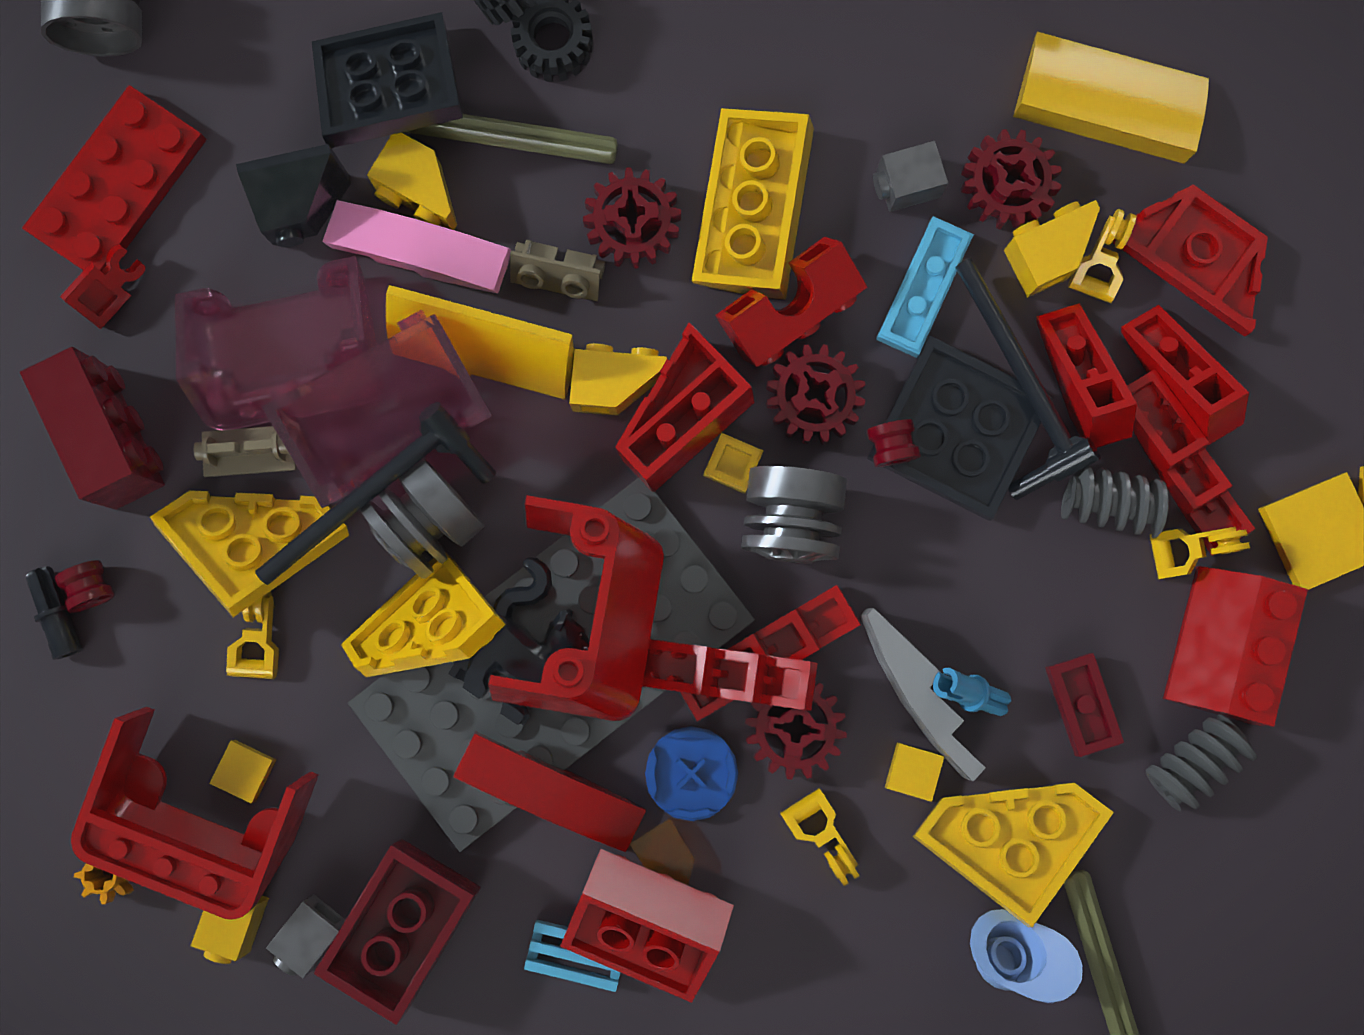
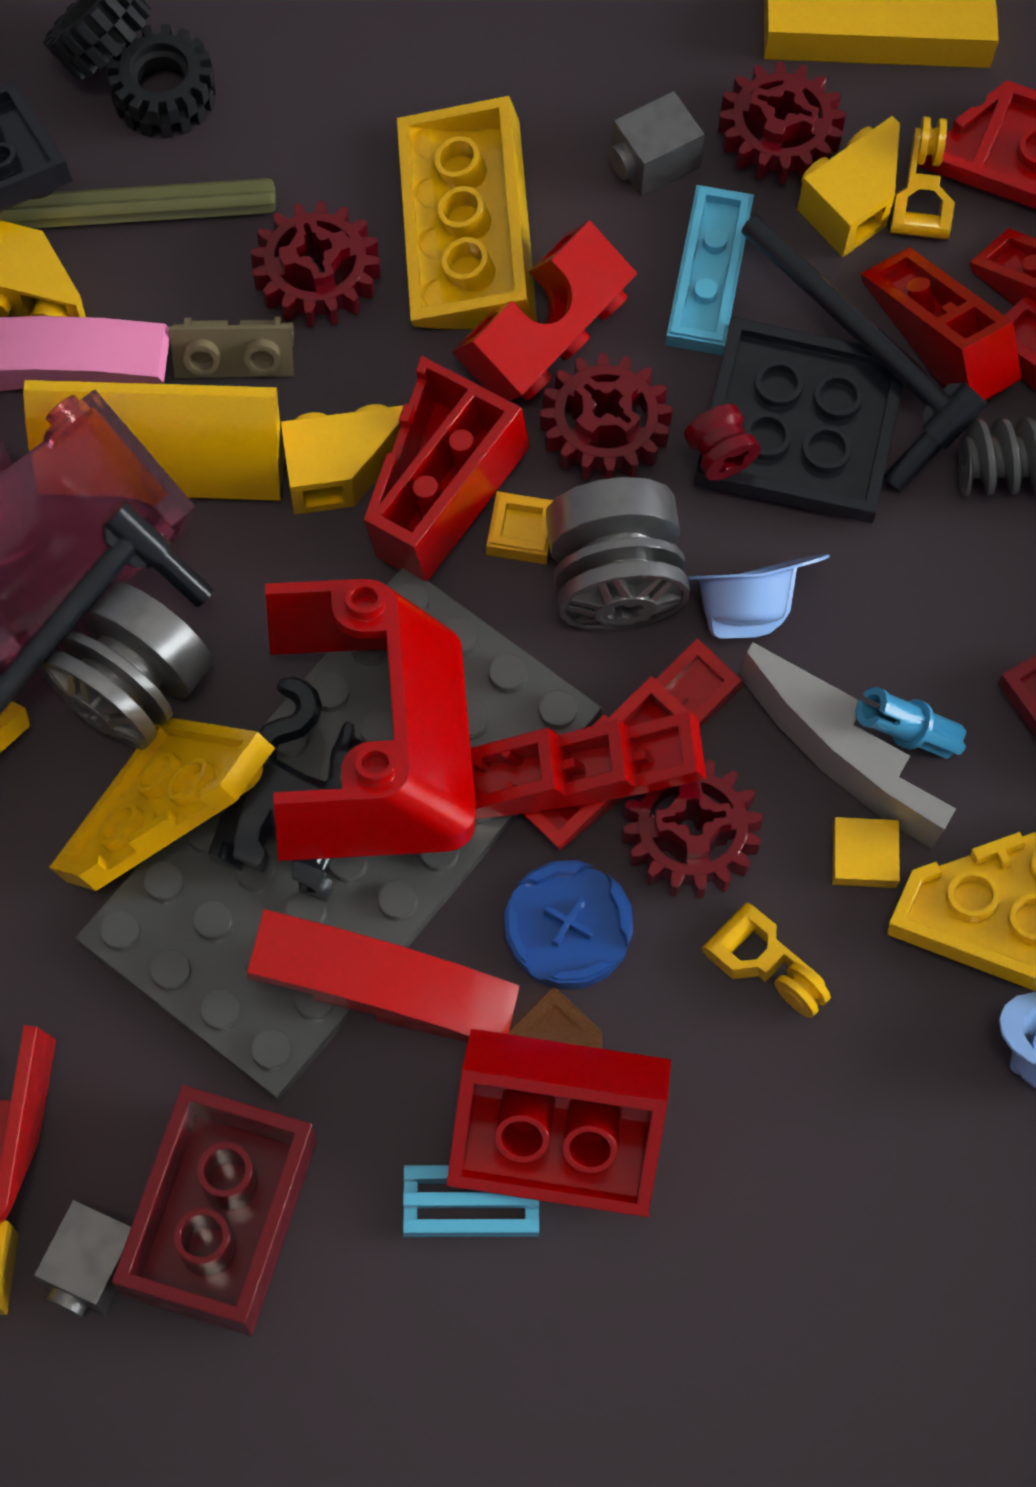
camera: 15 degrees left, 15 degrees down
none -> light blue piece [688,554,830,639]

